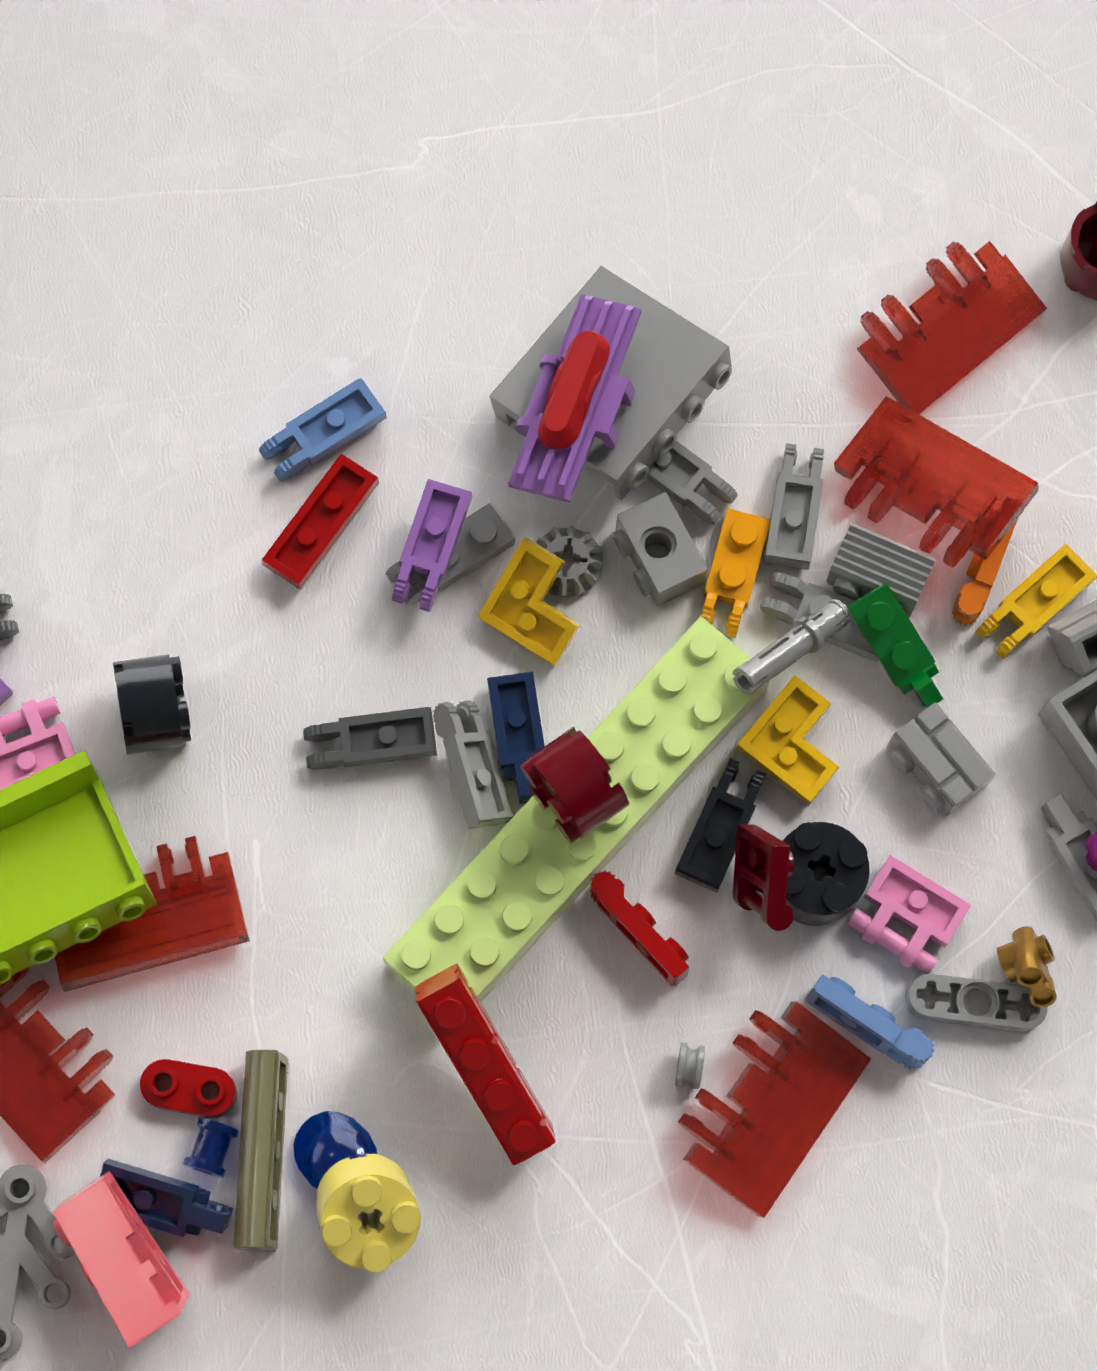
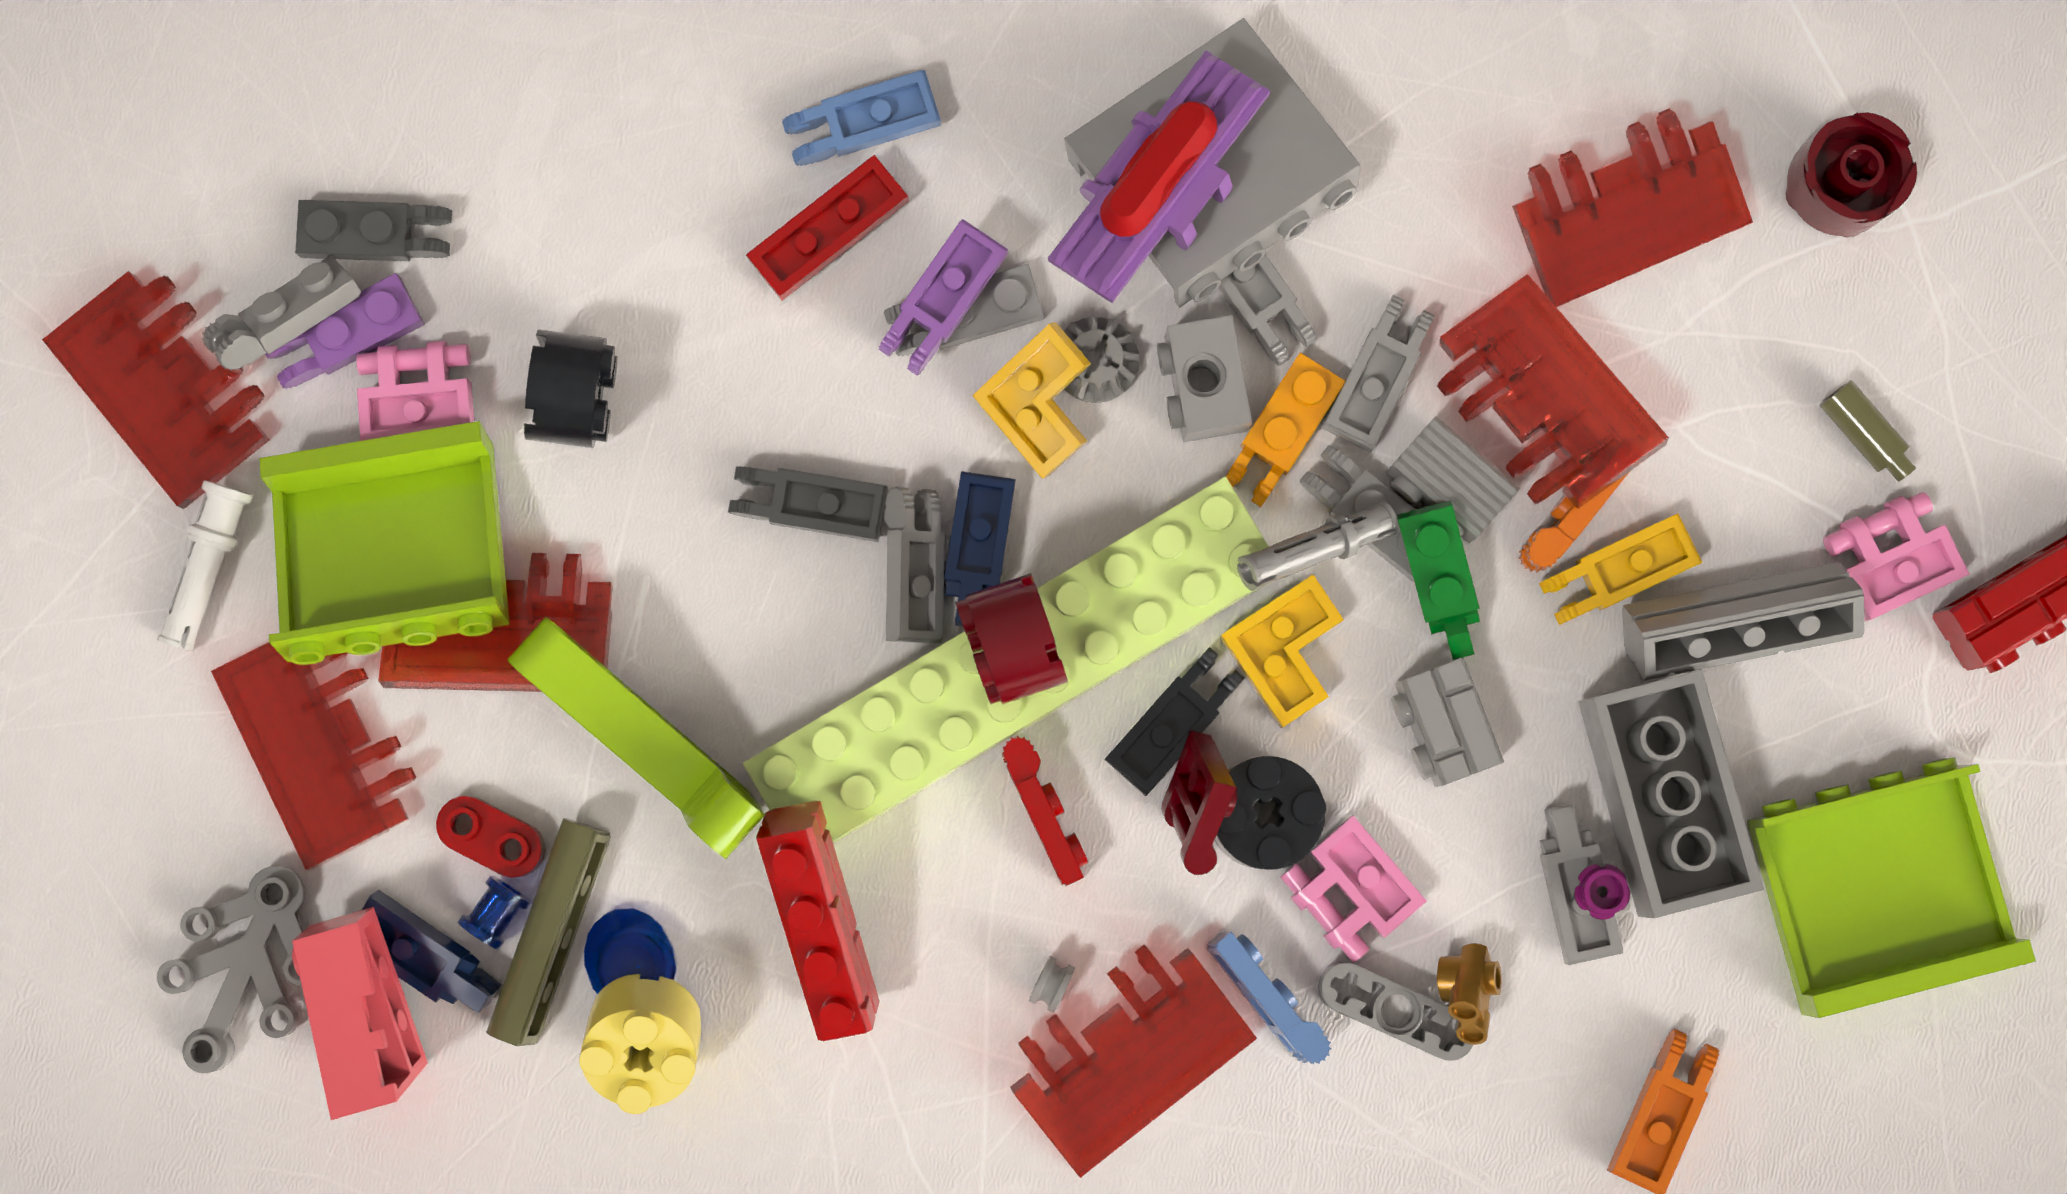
camera: 15 degrees right, 10 degrees up
none -> lime beam [507,617,765,859]

